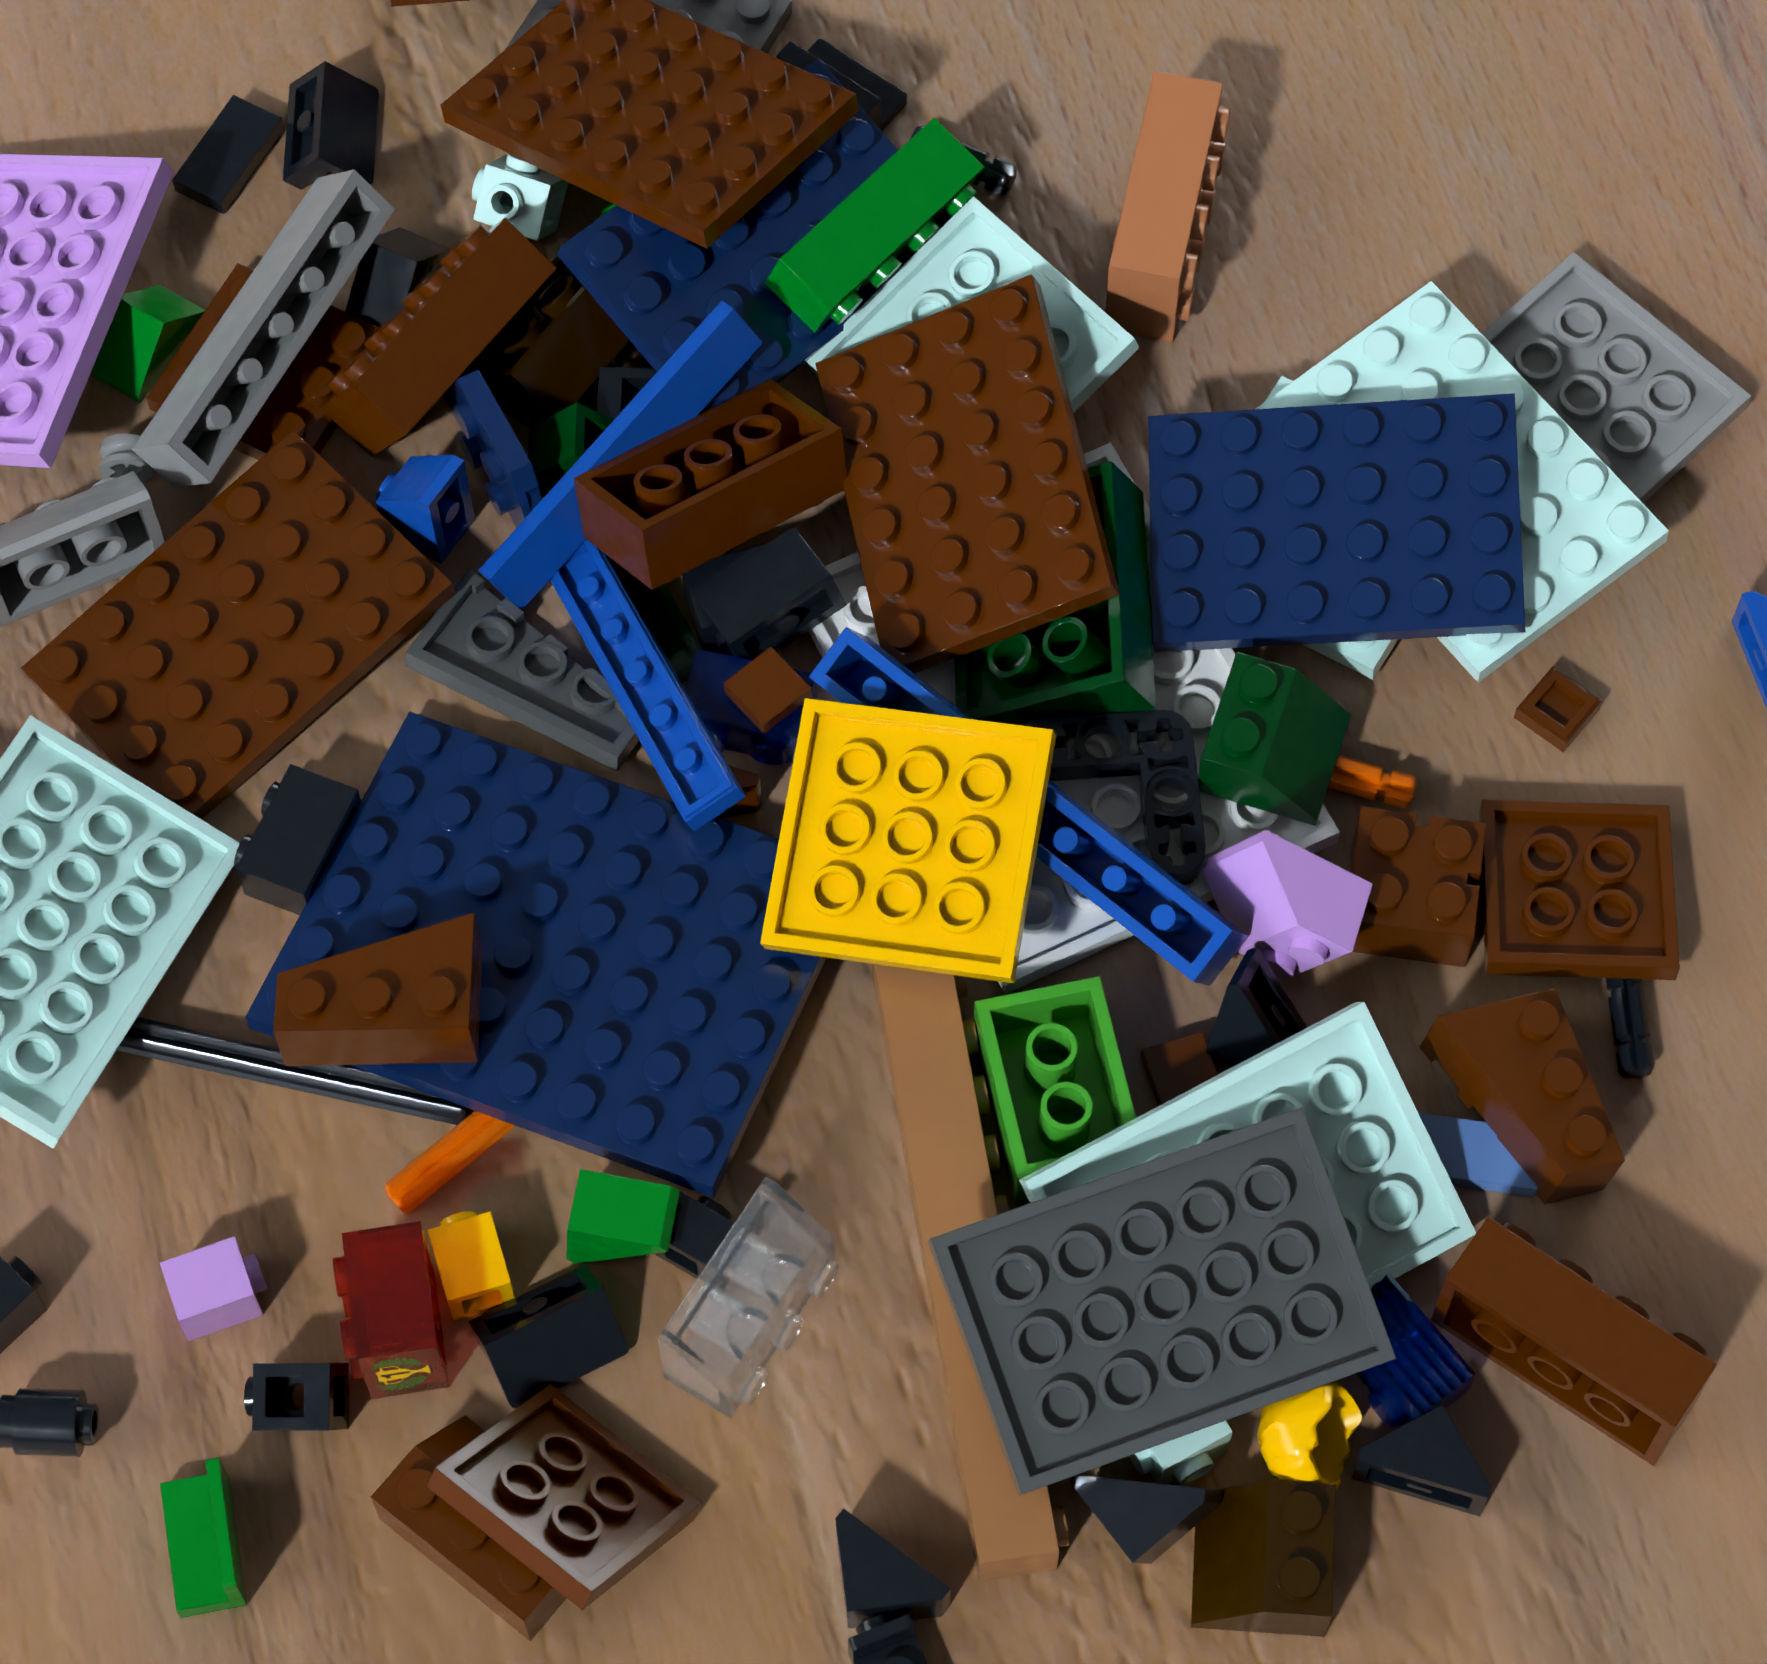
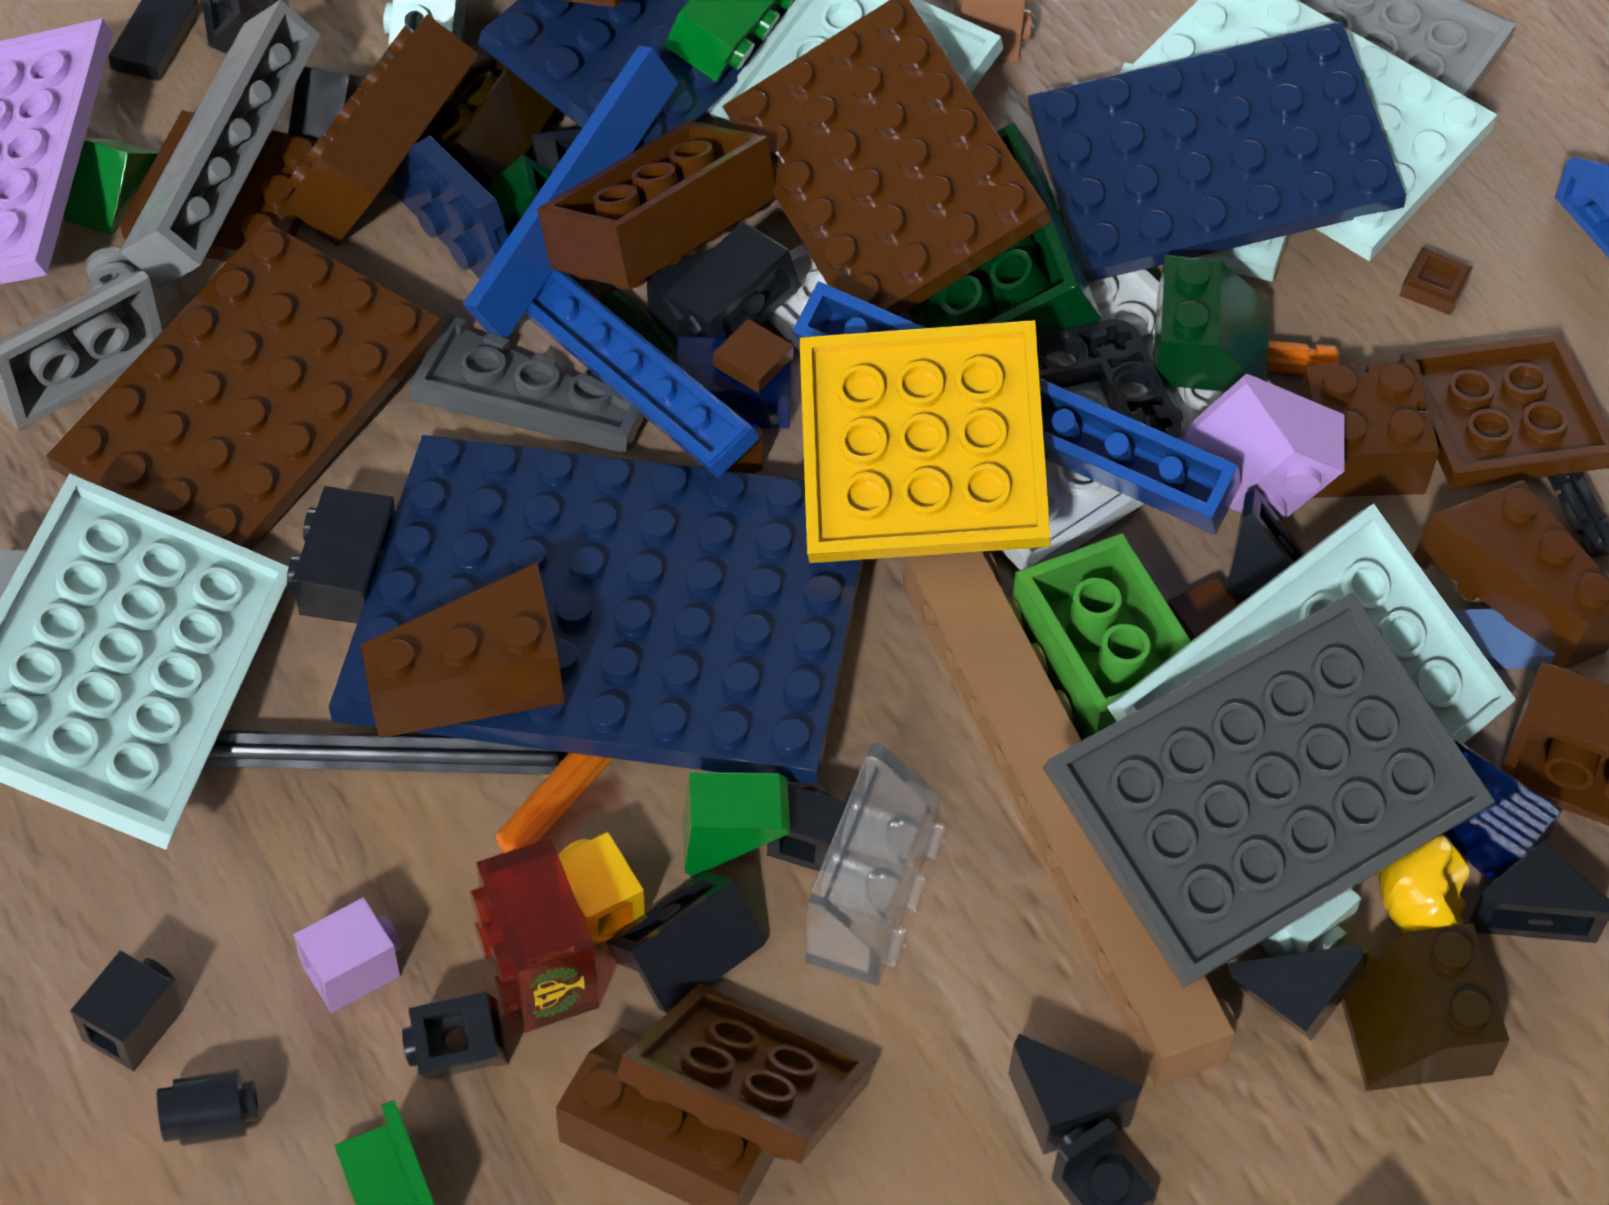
camera: 15 degrees left, 10 degrees down
blue slope [376,455,475,564] -> none

